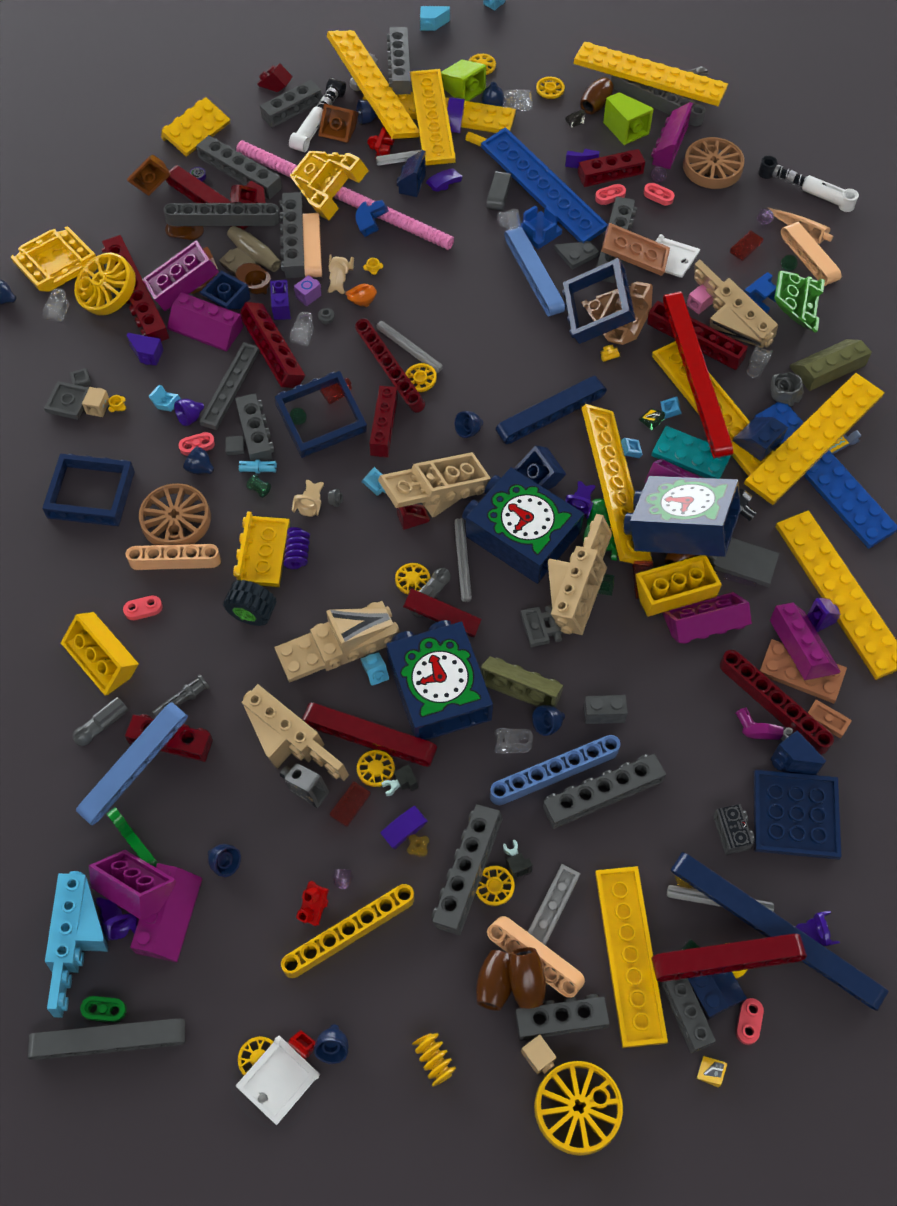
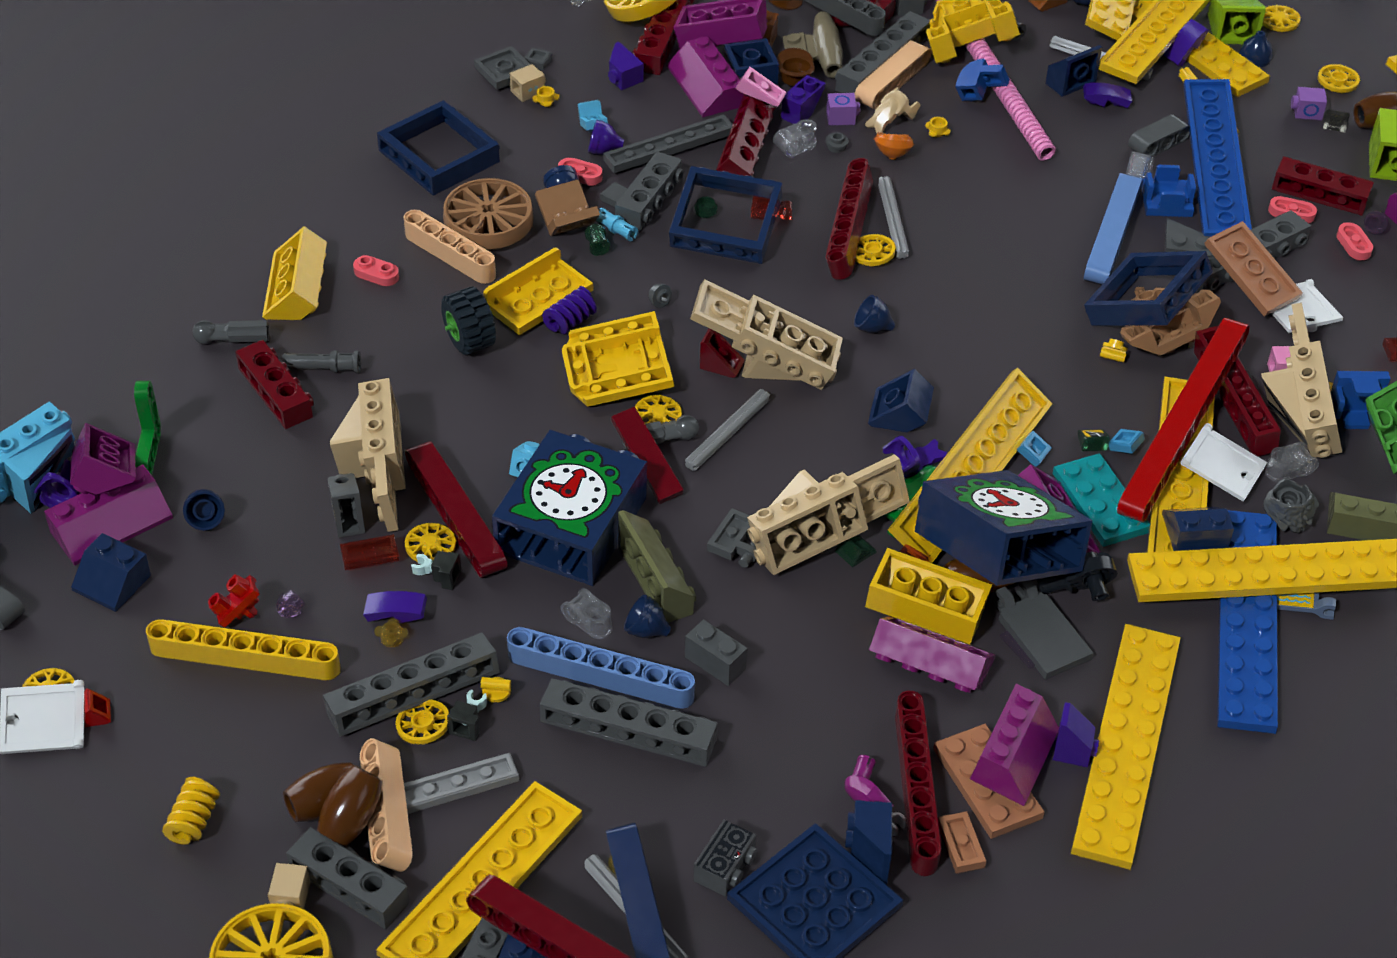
camera: 40 degrees right, 15 degrees down
medium blue beam [76,702,188,825] -> none
tan wedge [274,601,400,683] -> none
tan hair [292,480,324,517] -> none
dark blue helmet [314,1024,349,1064] -> none
red hips [367,127,395,159] -> none
dark red brick [369,386,398,457] -> none
brick [462,467,584,584] -> none
dark blue beam [495,376,607,444] -> none
clear piece [503,89,533,111] -> none
dark purple slope [565,149,600,168] -> none
none -> dark blue slope [71,533,151,612]
none -> yellow plate [481,677,511,703]
none -> medium nougat bracket [535,180,600,236]
none -> yellow wedge [562,311,674,407]
none -> bright pink slope [735,67,787,107]
none -> white container [1181,423,1267,502]
none -> medium lavender brick [1291,87,1327,120]

